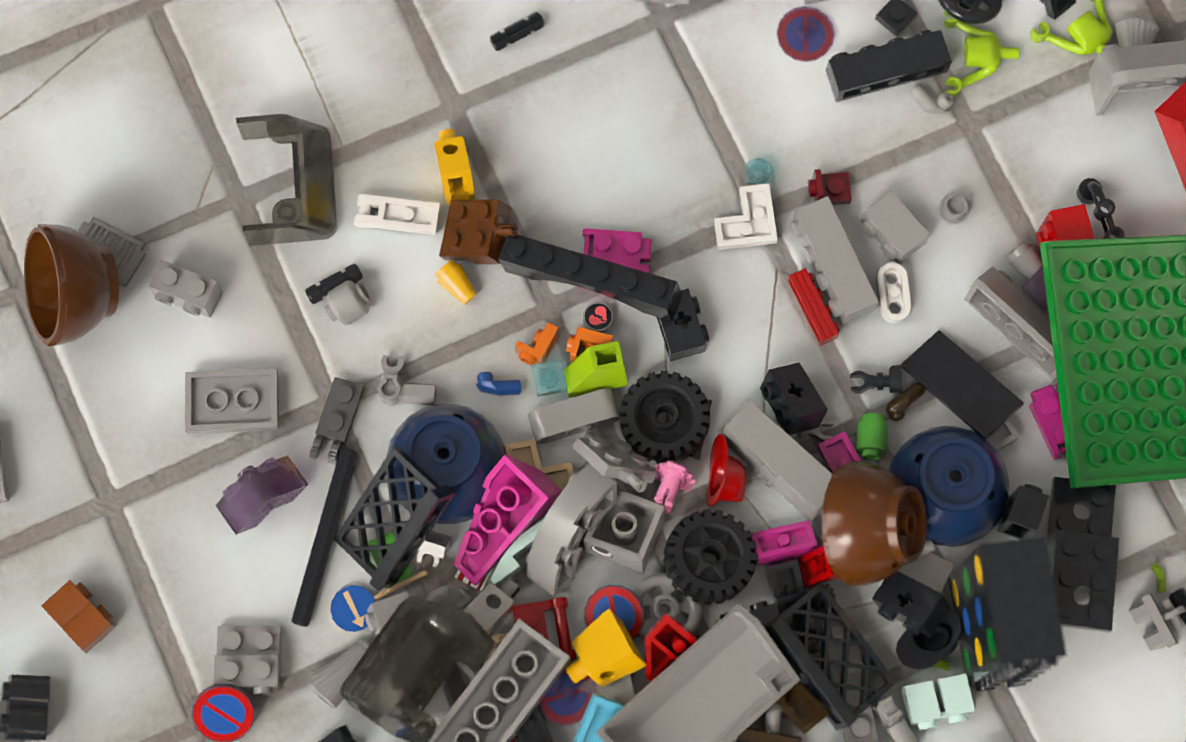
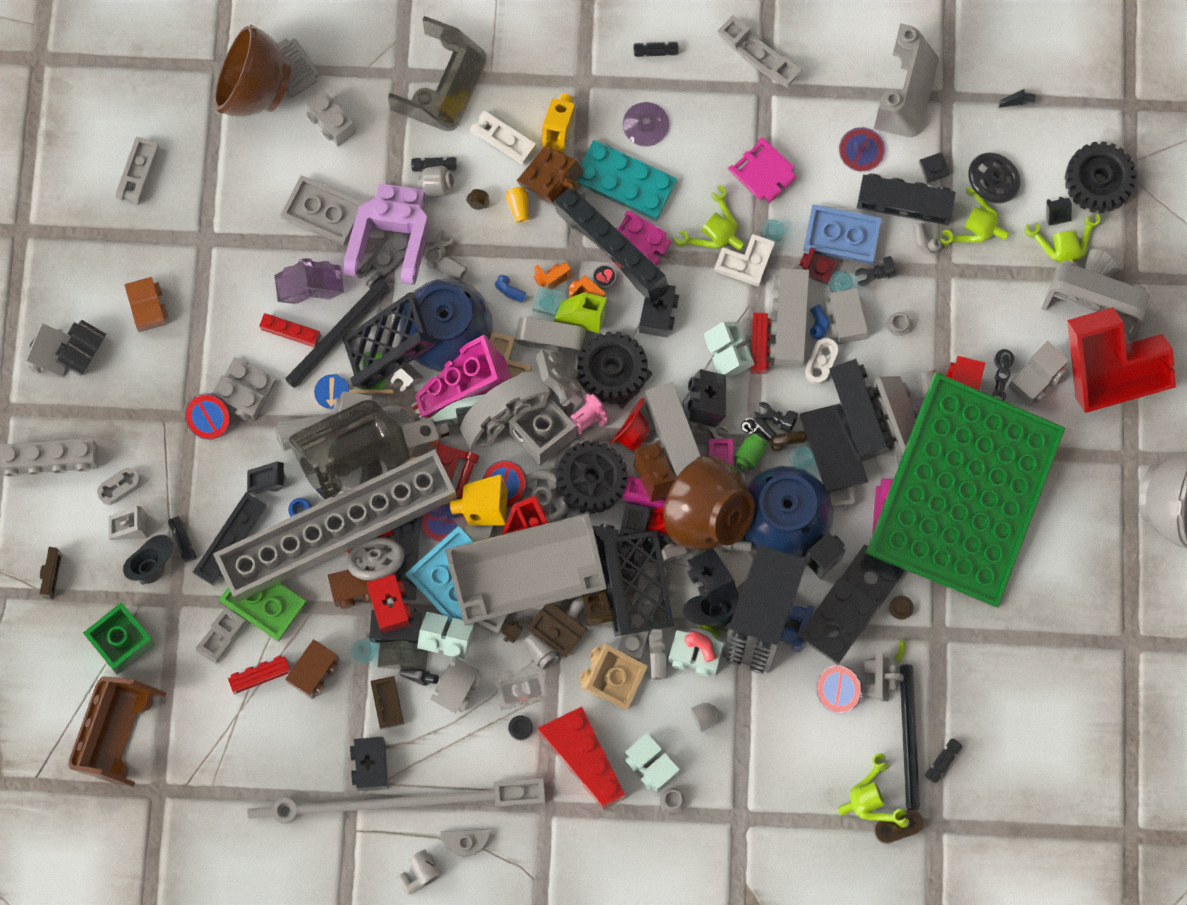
camera: 30 degrees right, 0 degrees up
none -> red piece [259,313,321,348]
none -> lavender plate [343,183,430,285]
none -> dark brown plate [466,189,490,210]
none -> teal plate [576,140,677,221]
none -> clear purple dish [623,102,669,147]
none -> reddish brown brick [633,442,676,502]
none -> light grey plate [654,543,699,565]
none -> lime piece [674,185,745,251]
none -> coral arm [685,631,717,662]
none -> light aqua piece [704,322,754,377]
none -> dark pink plate [728,137,797,203]
none -> black arm [741,418,777,442]
none -> clear light blue plate [790,446,814,469]
none -> medium blue plate [803,204,882,265]
none -> blue arm [810,304,830,339]
none -> piece [817,665,863,713]
none -> clear light blue tile [829,271,853,293]
none -> black brick [829,359,891,461]
none -> black piece [855,256,897,286]
none -> dark brown plate [889,595,914,620]
none -> light grey brick [1008,341,1069,406]

